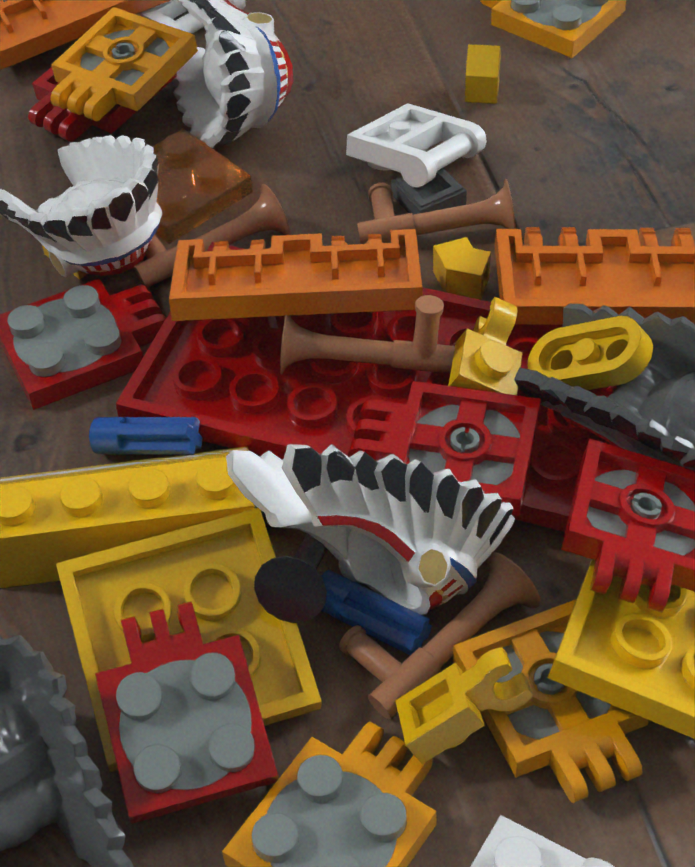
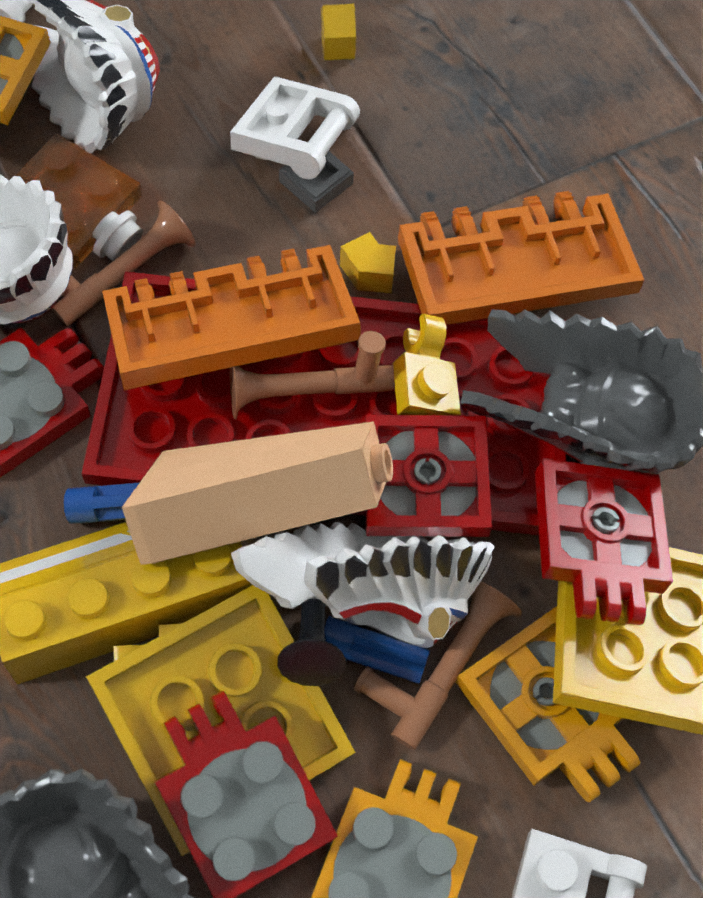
camera: 20 degrees left, 15 degrees up
nougat piece [357,179,516,244] -> none
yellow plate [395,647,533,764] -> none
yellow plate [528,316,653,390] -> none
none -> white plate [92,210,143,261]
none -> light nougat slope [122,422,393,565]

